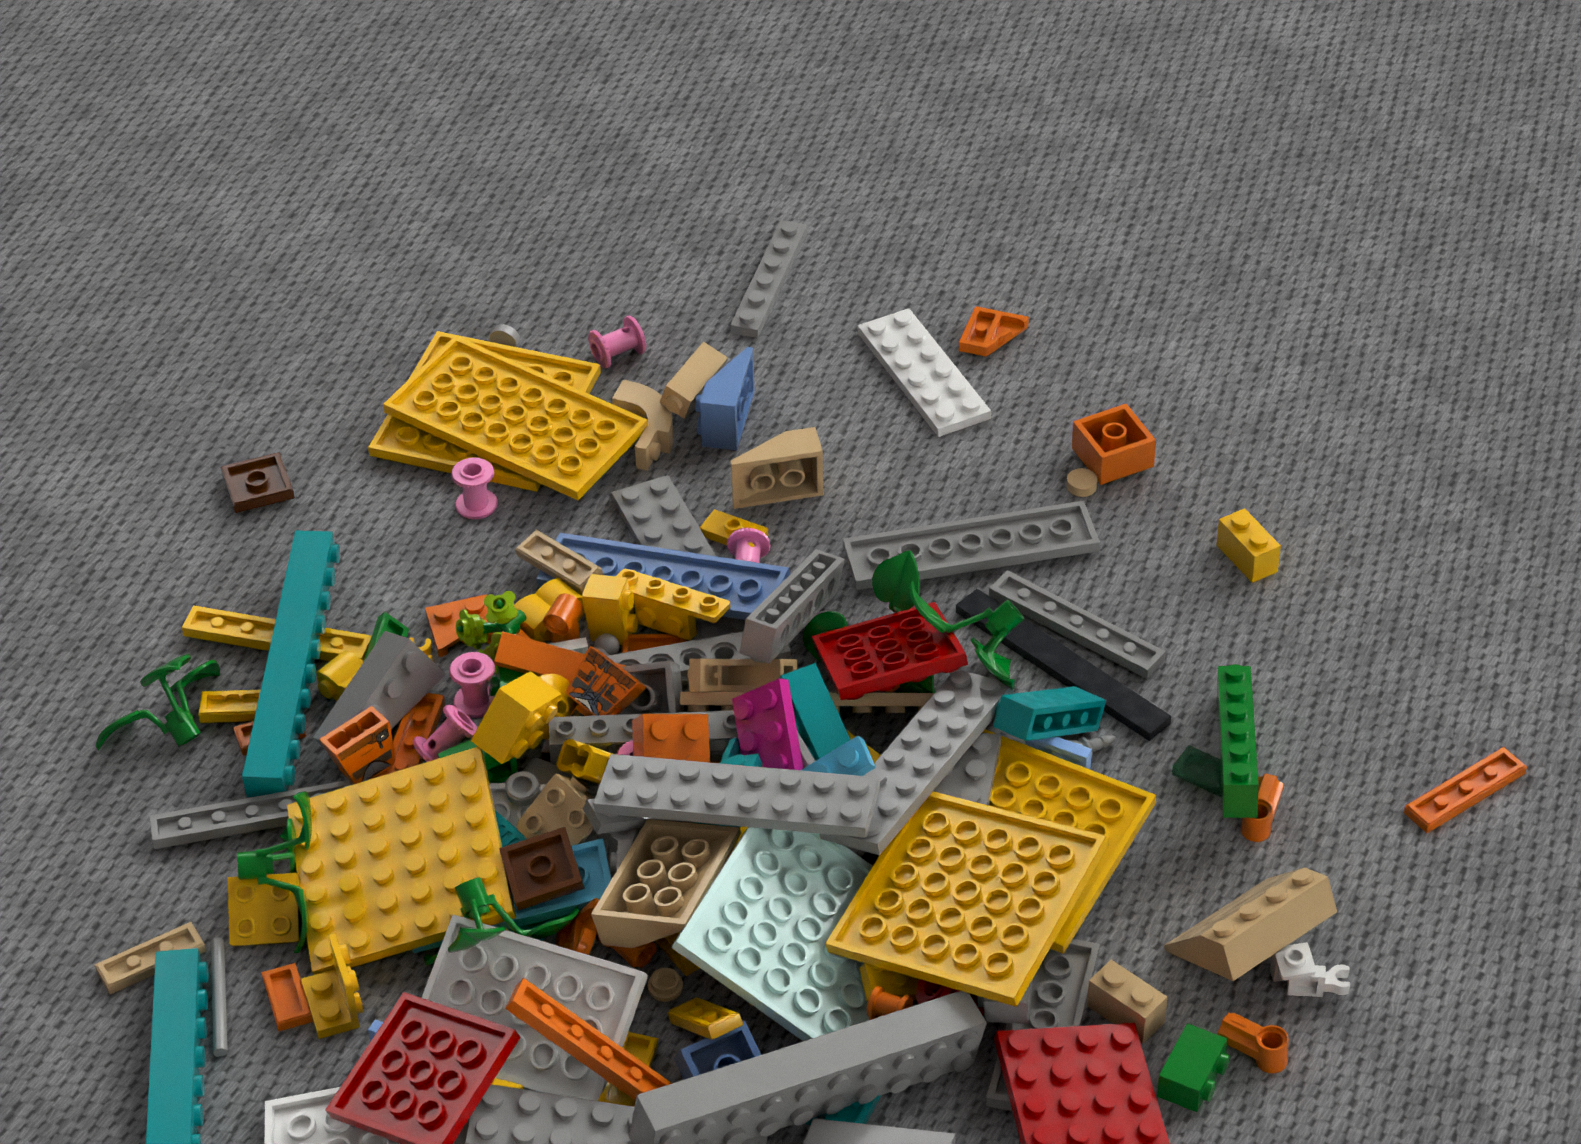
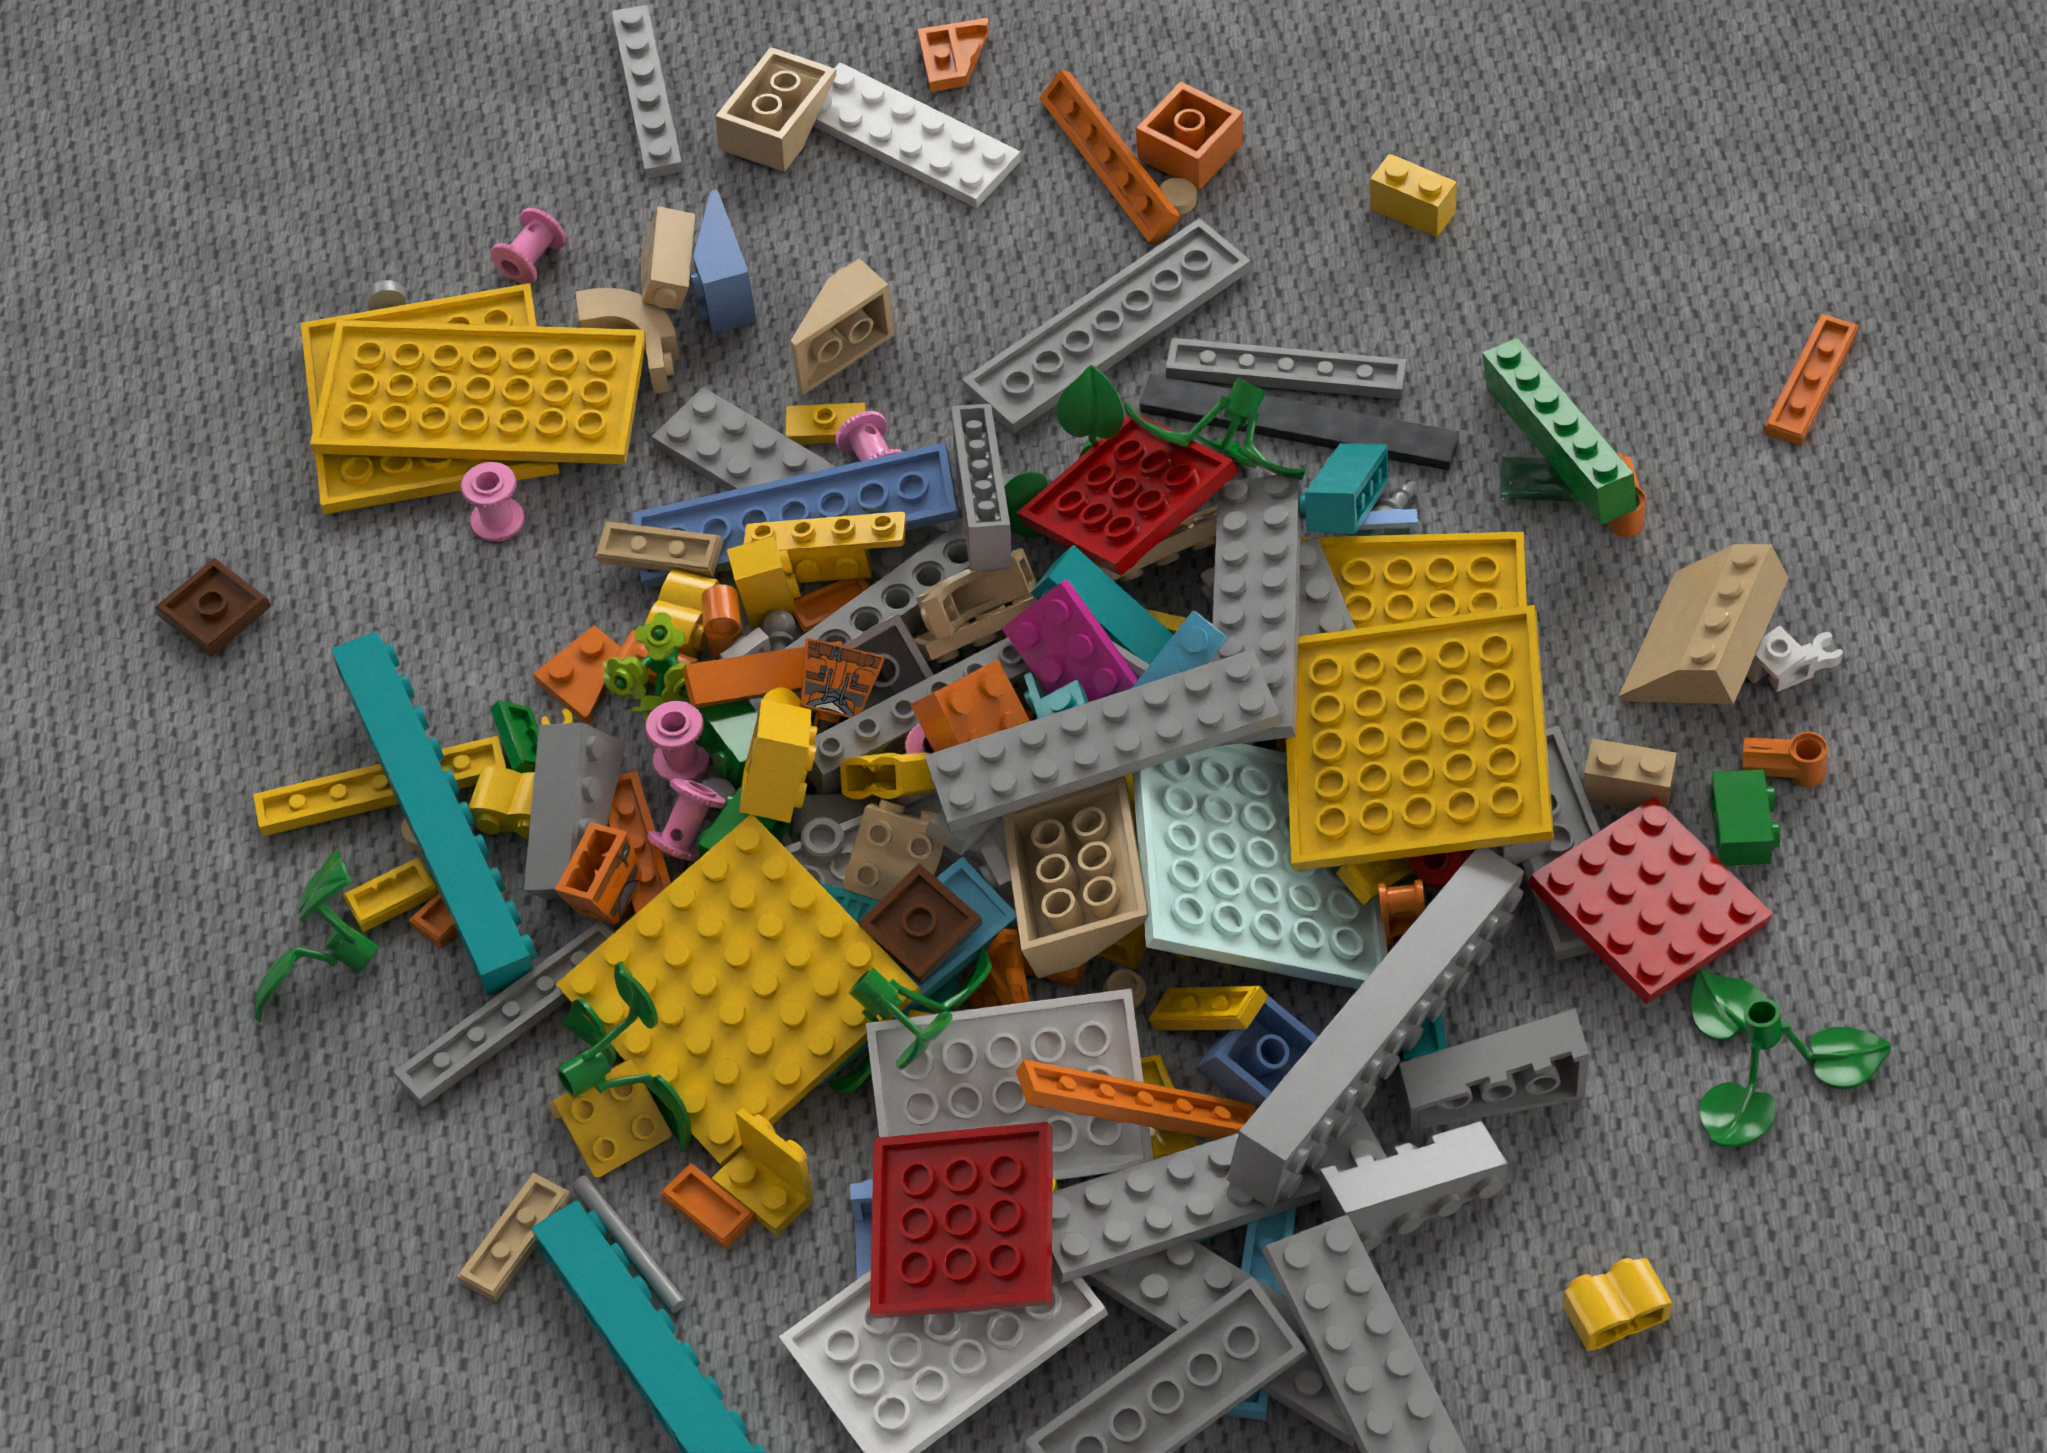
camera: 25 degrees left, 10 degrees up
none -> tan slope [716,47,837,172]
none -> orange plate [1039,69,1181,245]

